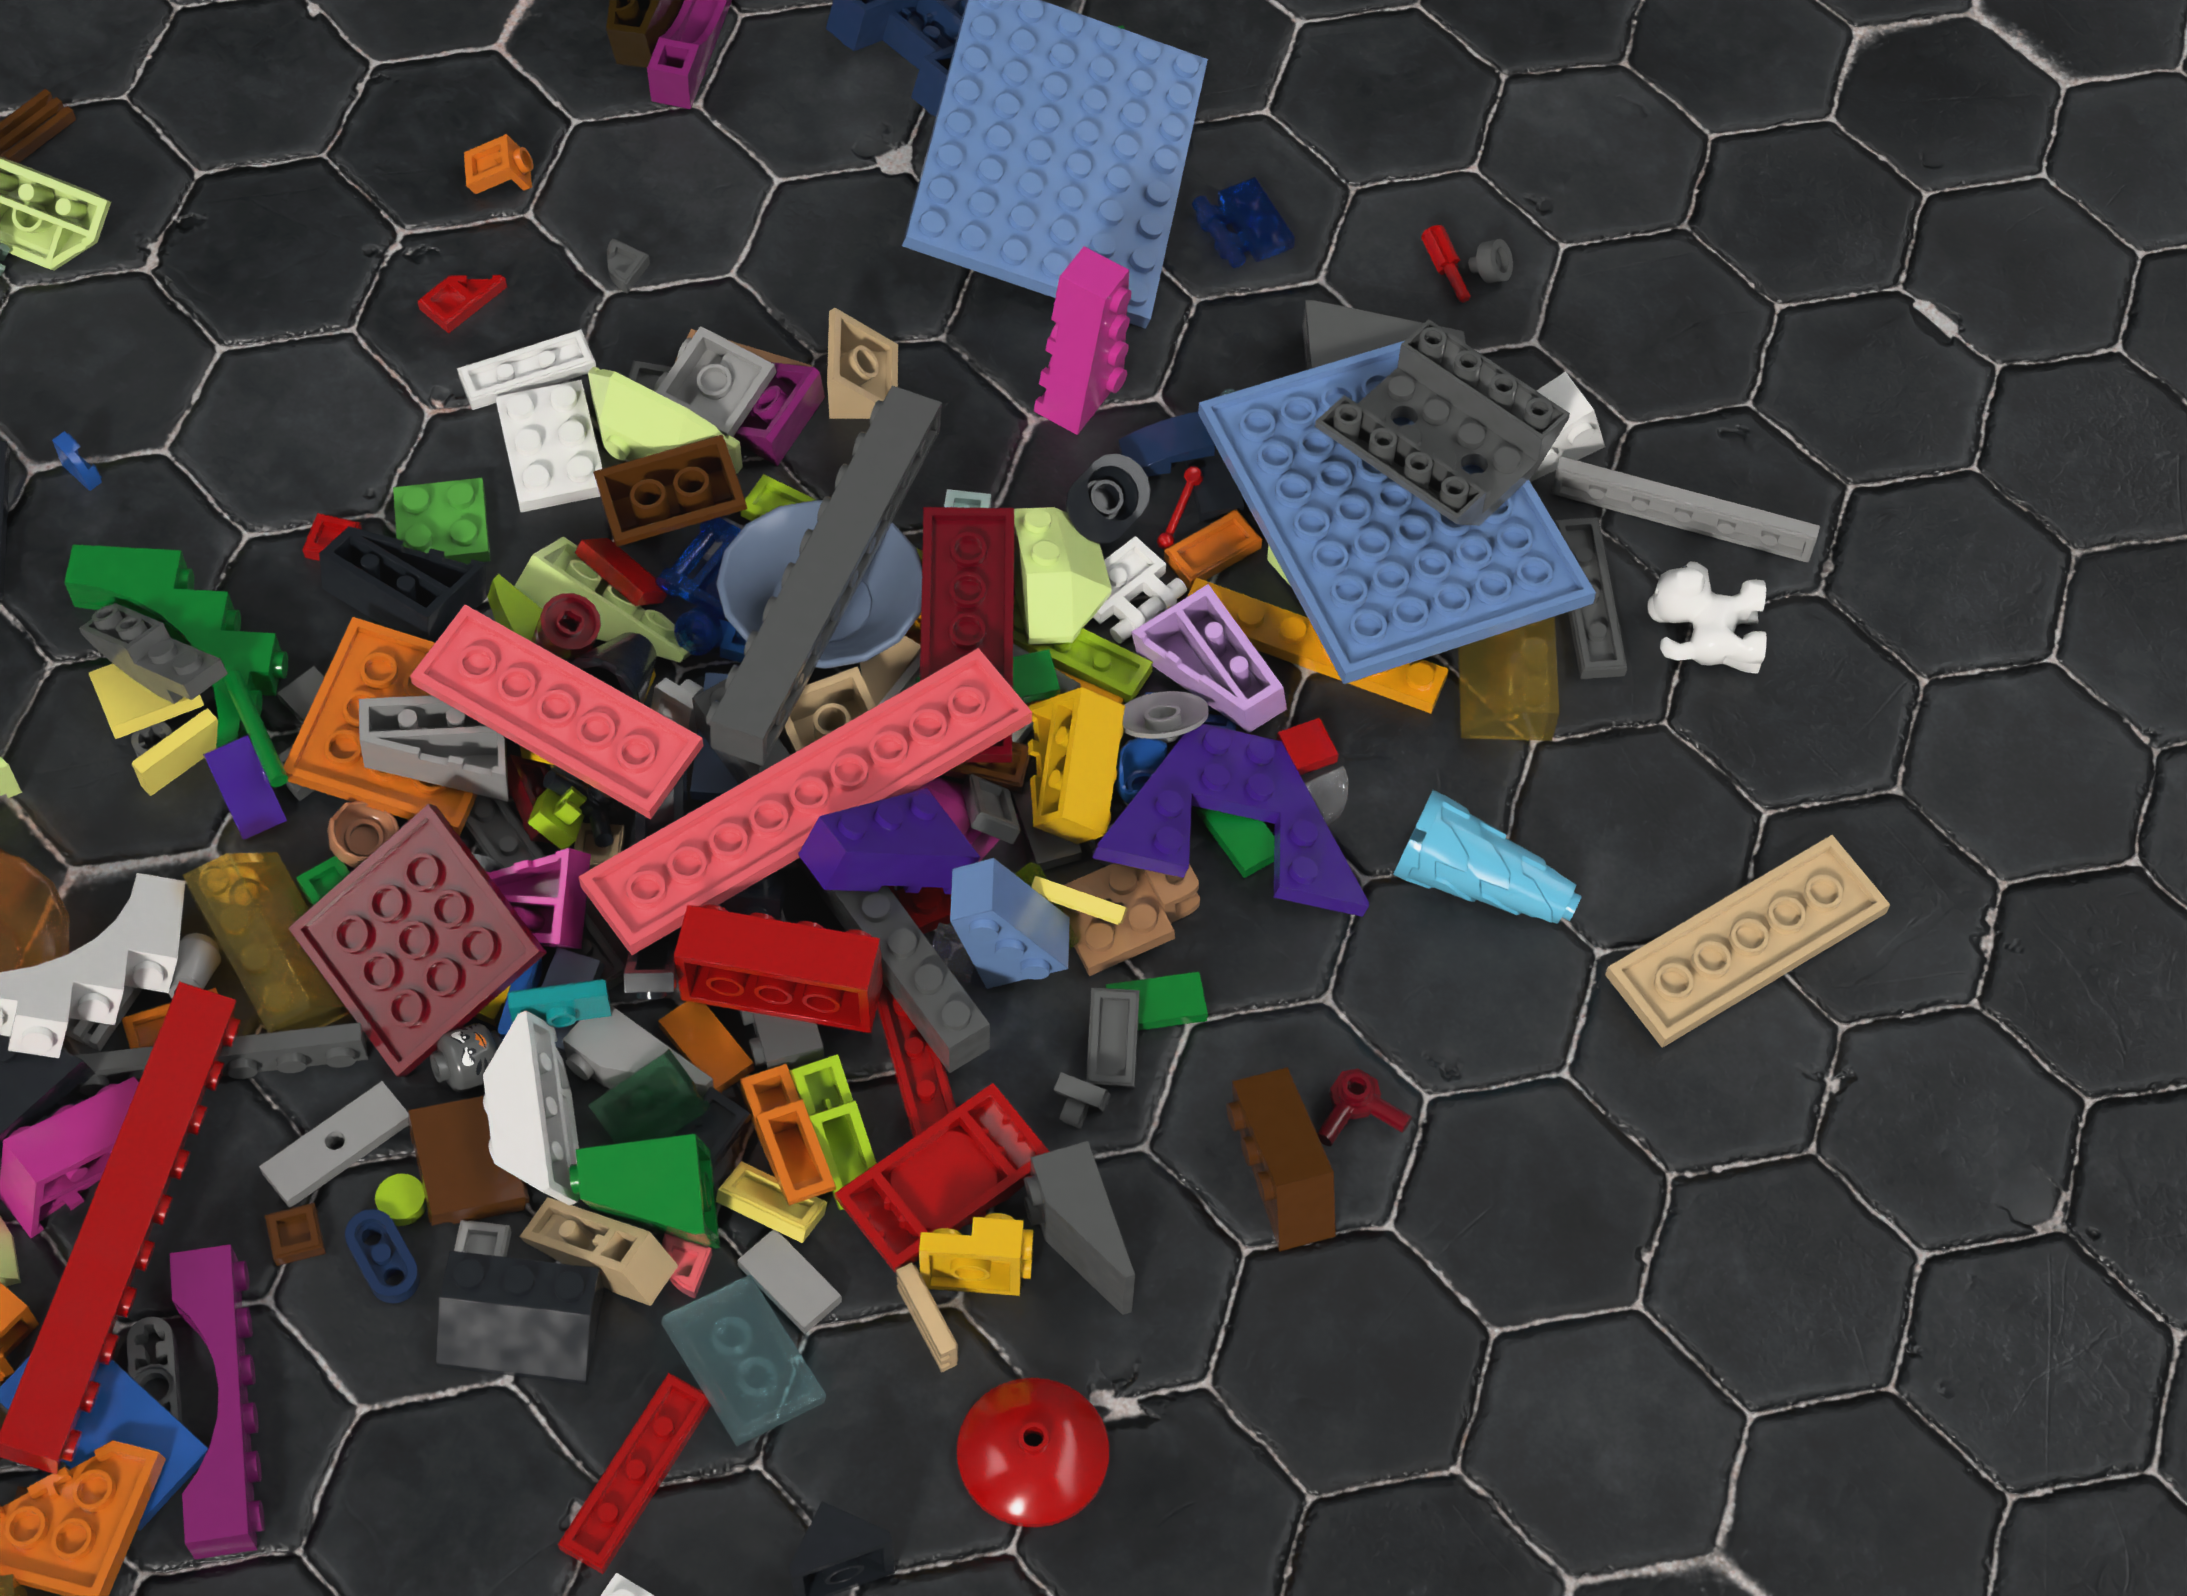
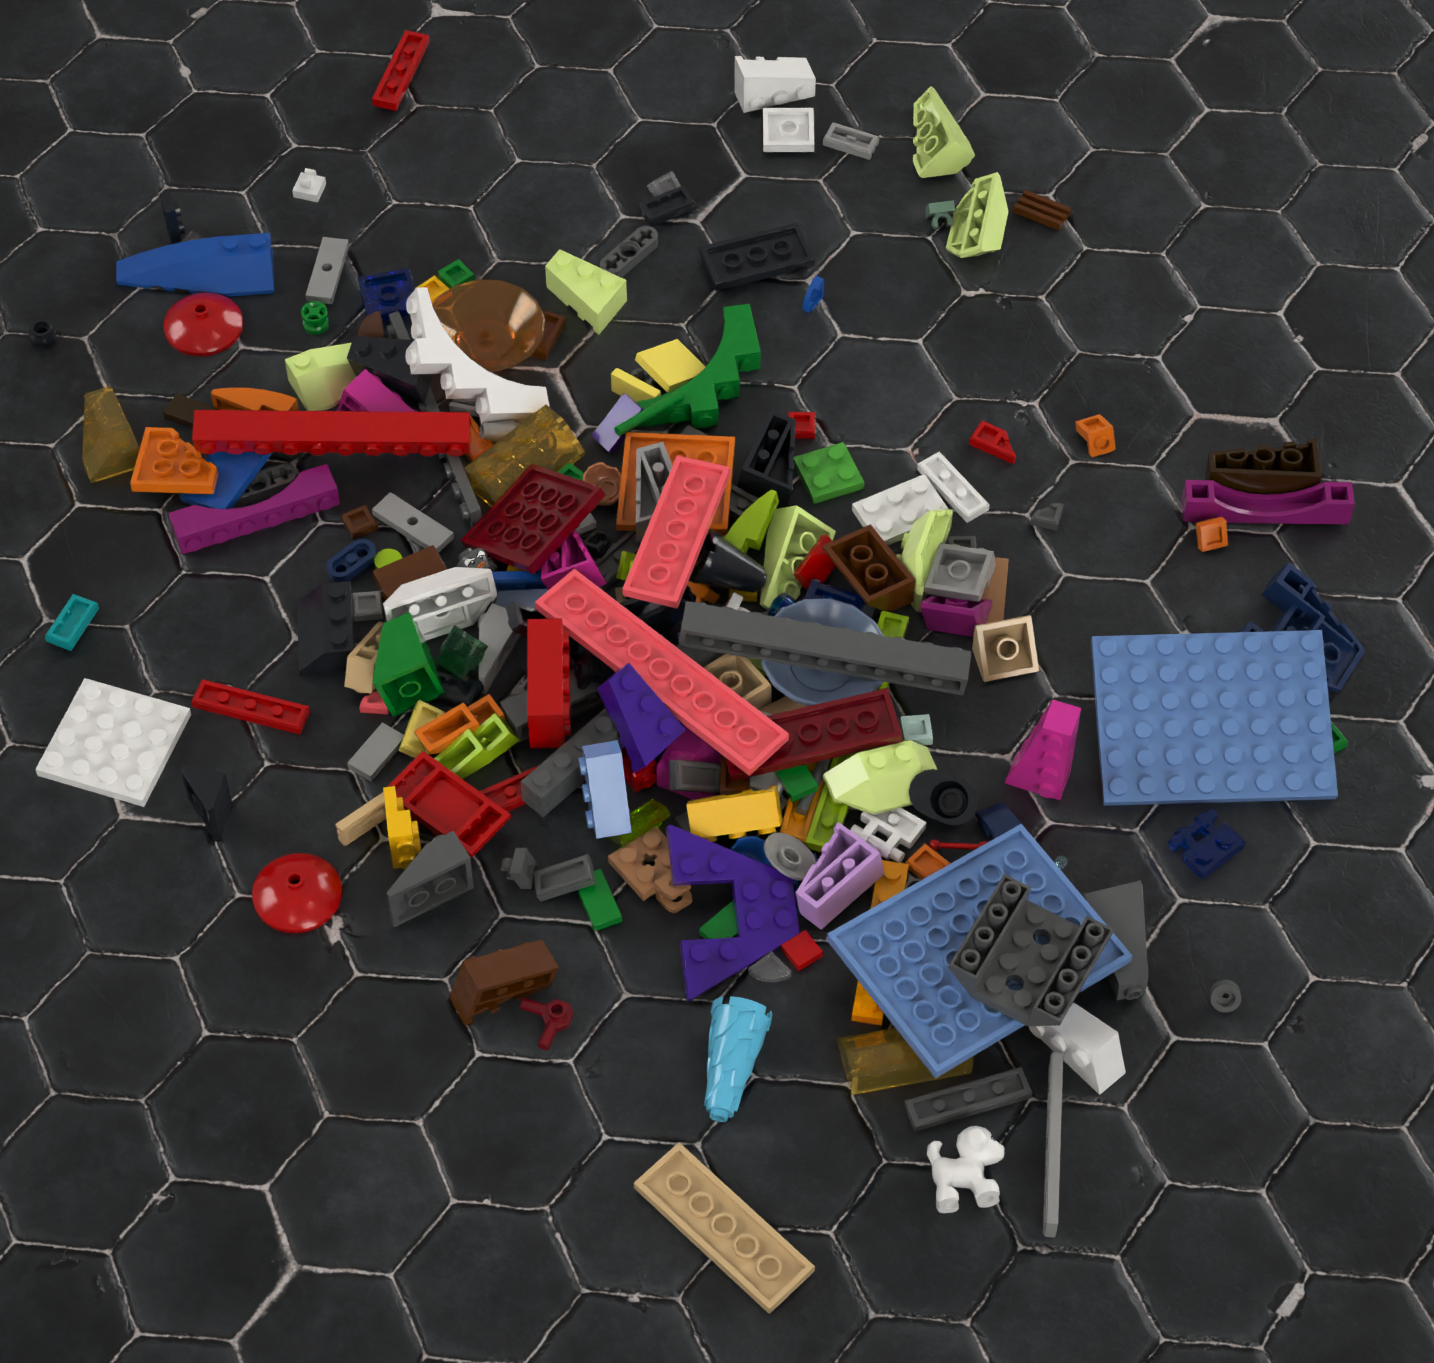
camera: 80 degrees right, 5 degrees down
dark grey slope [79,603,228,704] -> none
teal plate [507,979,612,1027] -> none
dark red wheel [532,593,601,662] -> none
orange tile [658,1001,755,1093] -> none
clear light blue tile [661,1275,826,1446] -> none
light yellow tile [1031,876,1128,925] -> none
red axle [1421,225,1471,303] -> none
none -> orange tile [1196,517,1228,552]

